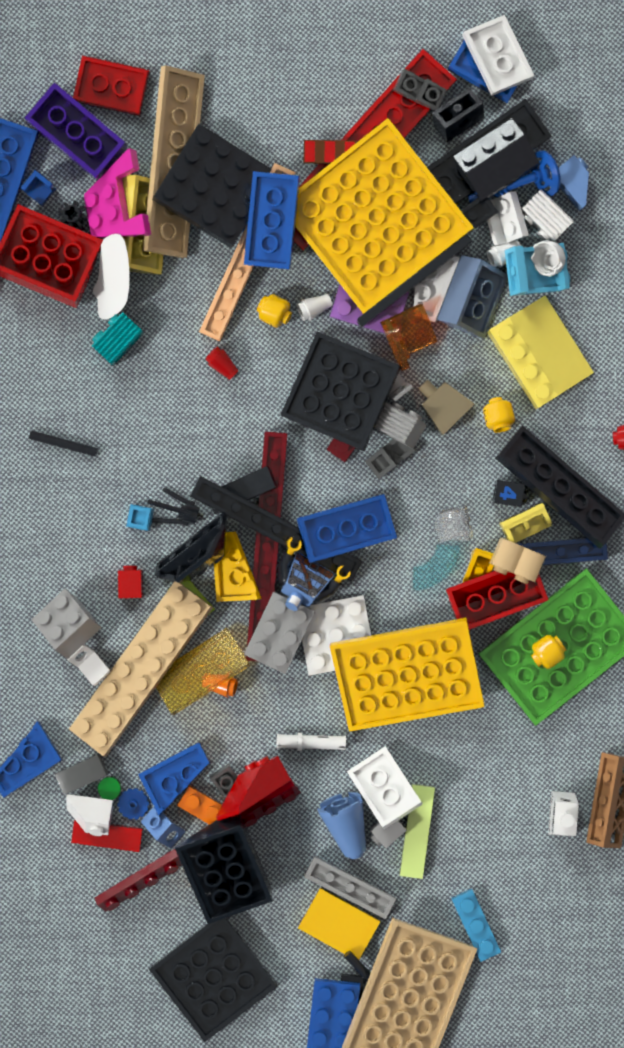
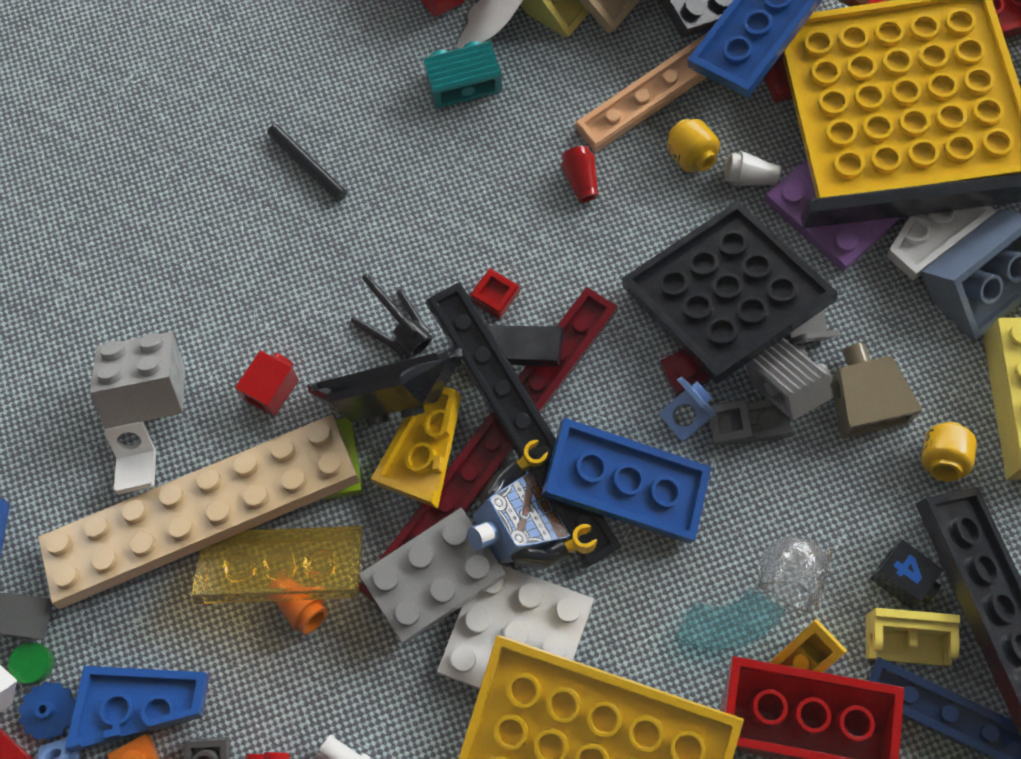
camera: 35 degrees right, 20 degrees down
dark azure tile [126,504,154,531] -> none
clear orange bracket [380,304,437,371] -> none
tan brick [490,538,546,584] -> none
none -> red tile [469,268,520,319]
none -> medium blue bracket [659,376,717,441]

